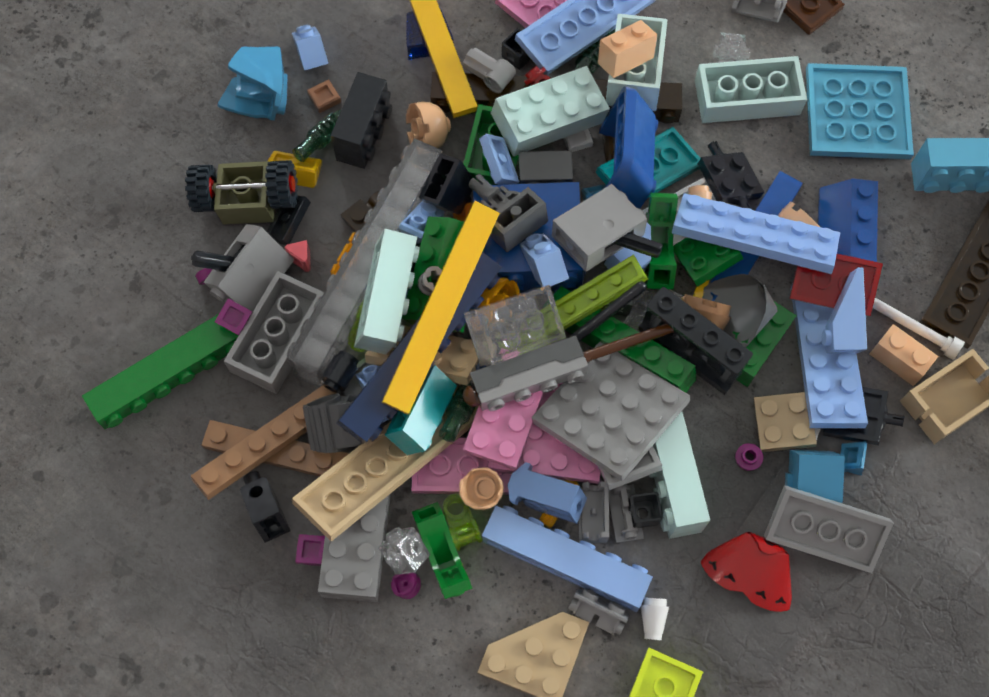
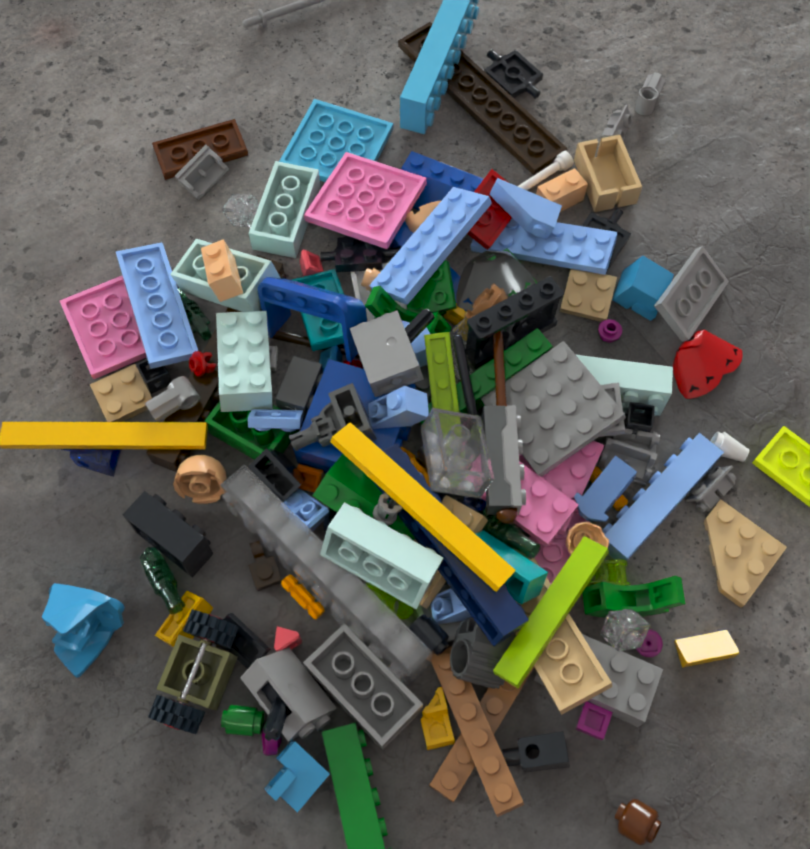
camera: 70 degrees left, 5 degrees down
magenta plate [215,298,253,336] -> none
light blue slope [292,25,328,70] -> none
nougat tile [307,79,341,113] -> none
dark azure slope [840,442,867,475] -> none
none -> tan plate [90,364,152,422]
none -> green brick [221,705,264,737]
none -> dark azure plate [264,740,330,813]
none -> coral slope [300,249,324,277]
none -> bright pink plate [304,152,427,249]
none -> yellow slope [421,687,455,750]
none -> lime tile [493,536,609,689]
none -> reddish brown head [615,799,662,845]
none -> slope [674,630,740,668]

